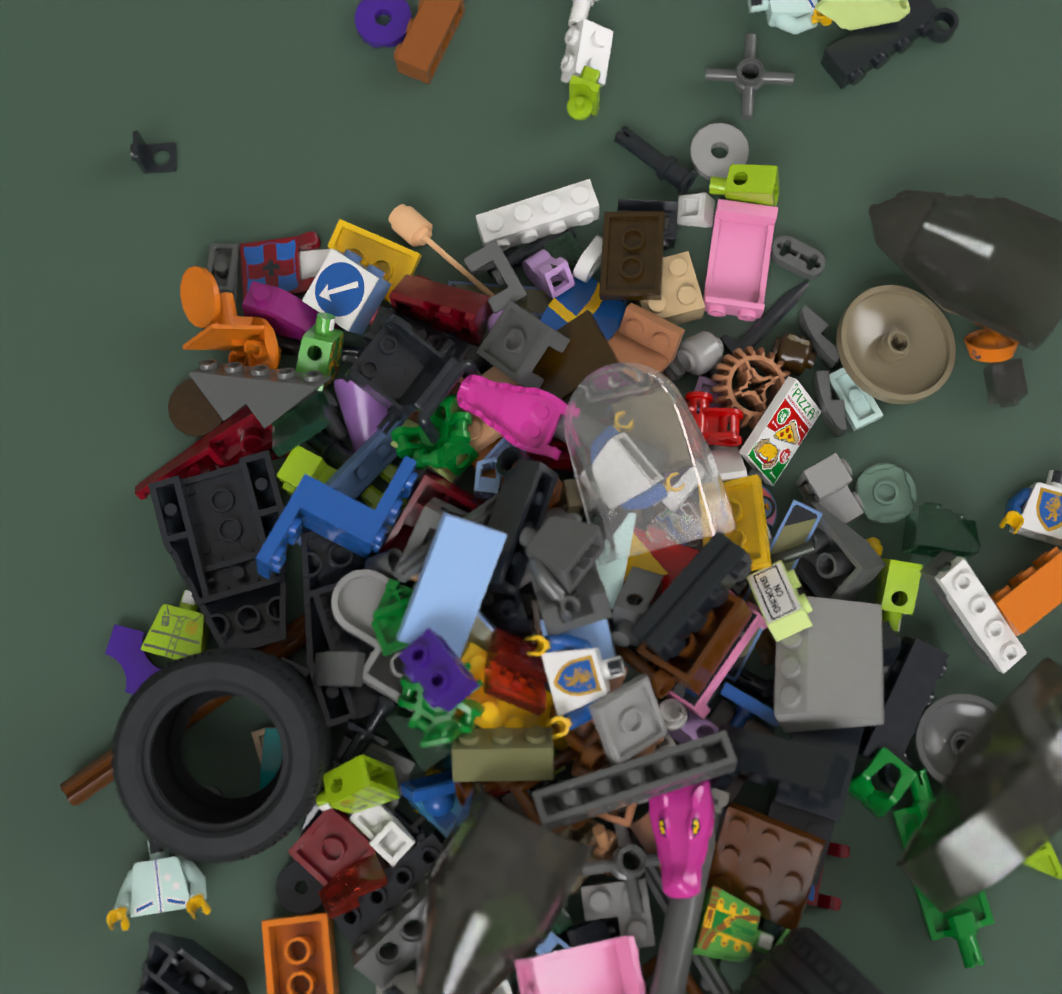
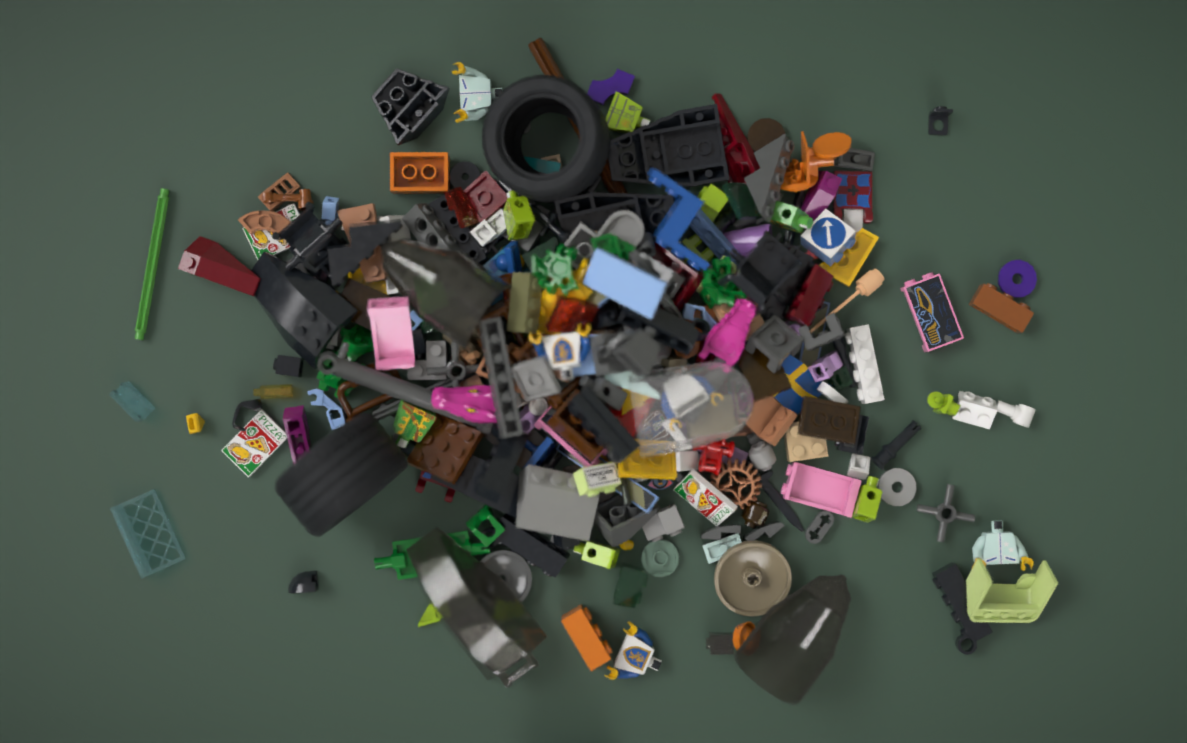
camera: 90 degrees right, 10 degrees up
dark grey slope [313,652,365,687] -> none
dark purple brick [399,628,480,713] -> none
white piece [920,551,1027,674] -> none
none -> panel [900,272,964,352]

